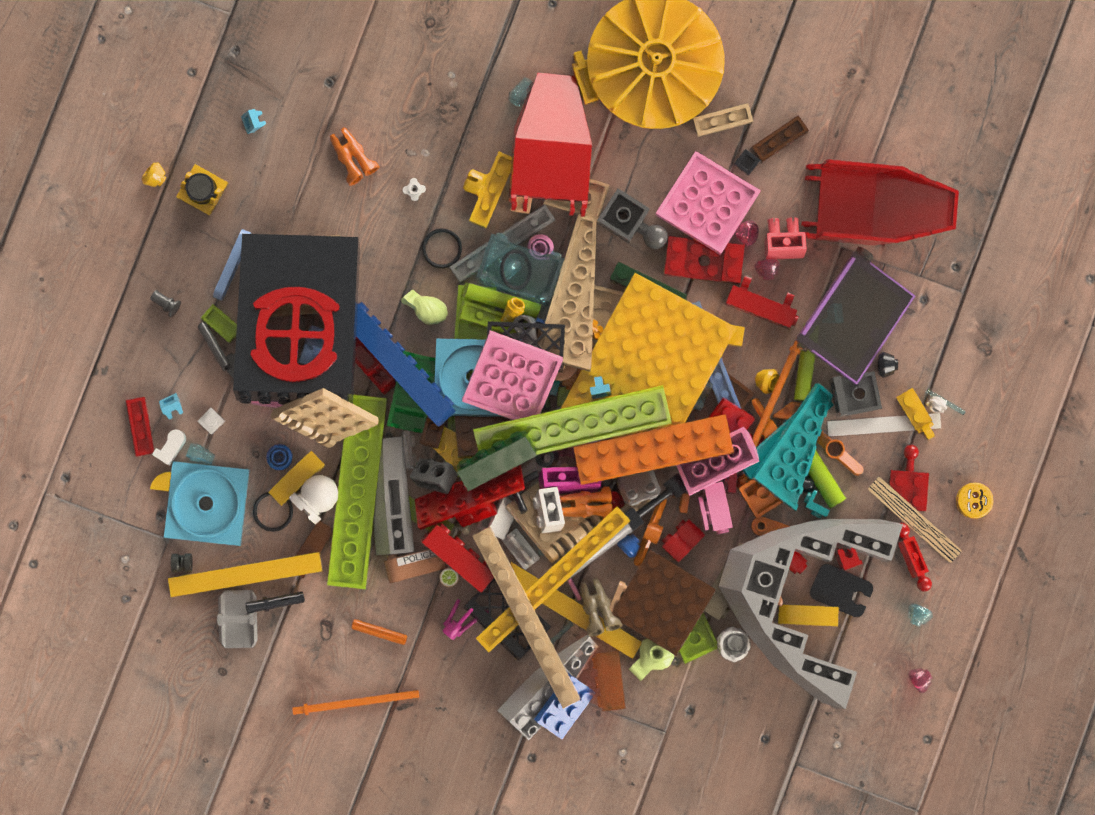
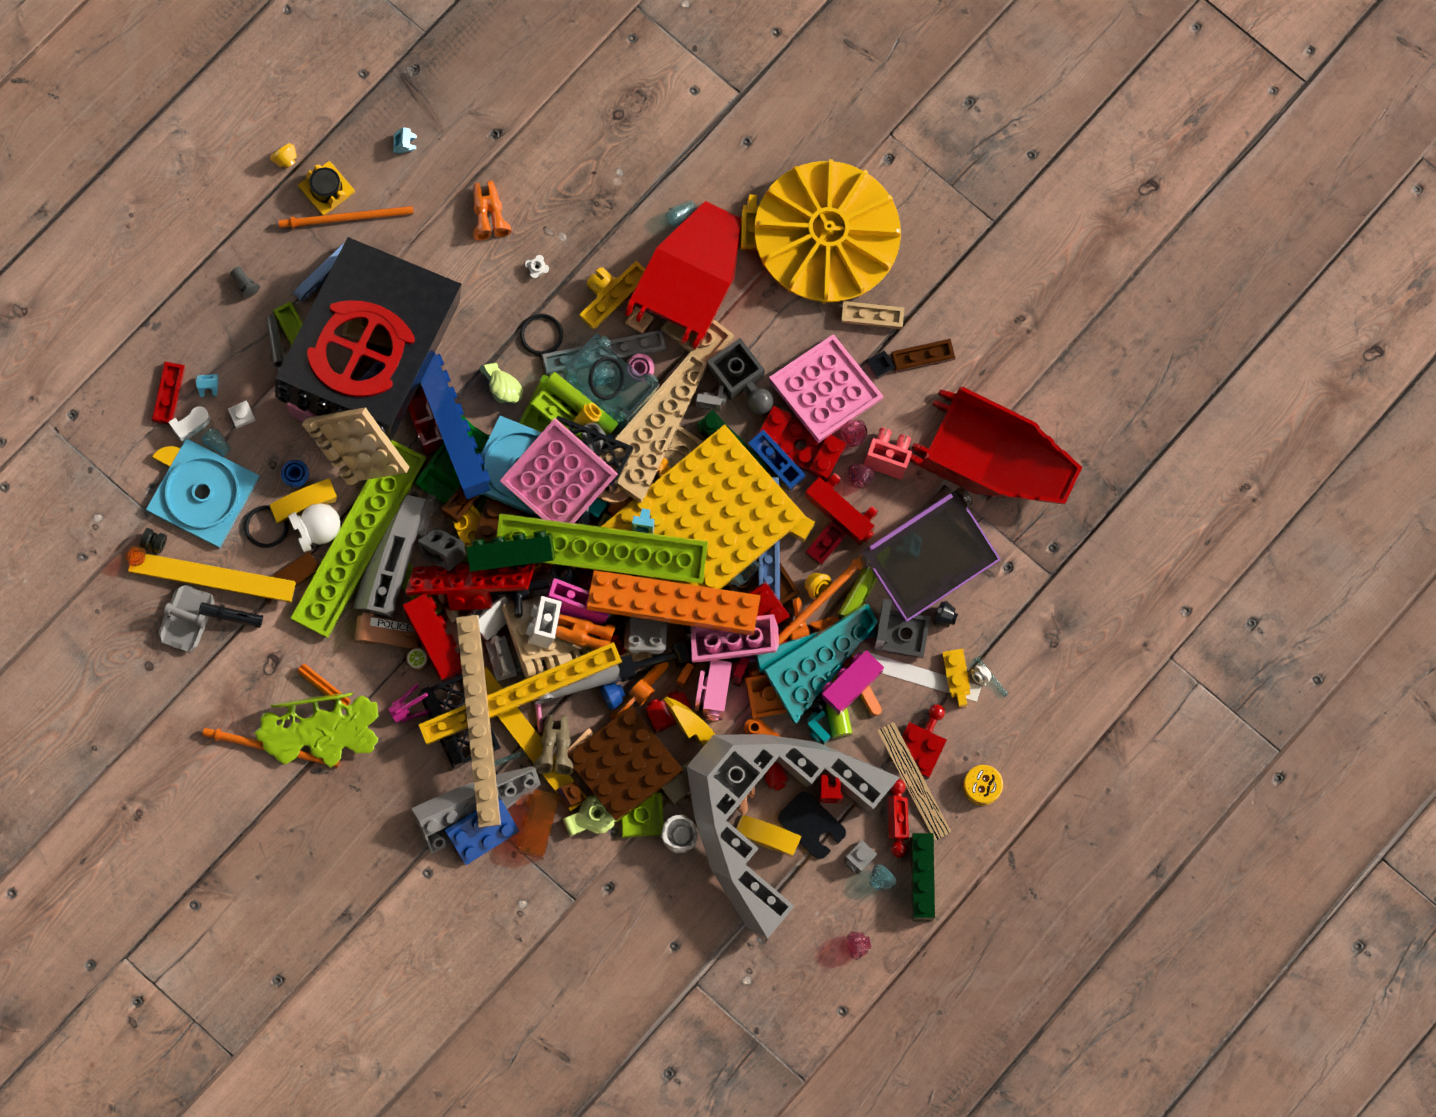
camera: 10 degrees right, 10 degrees down
none -> clear orange plate [125,546,146,566]
none -> lime plant [254,692,379,768]
none -> orange bar [279,206,414,229]
none -> reddish brown plate [556,782,585,809]
none -> yellow slope [663,697,715,747]
none -> light grey bracket [696,386,727,411]
none -> blue slope [748,430,805,492]
none -> dark red plate [805,520,848,566]
none -> dark pink brick [821,650,884,715]
none -> light grey bracket [844,840,877,874]
none -> dark green brick [911,833,935,921]

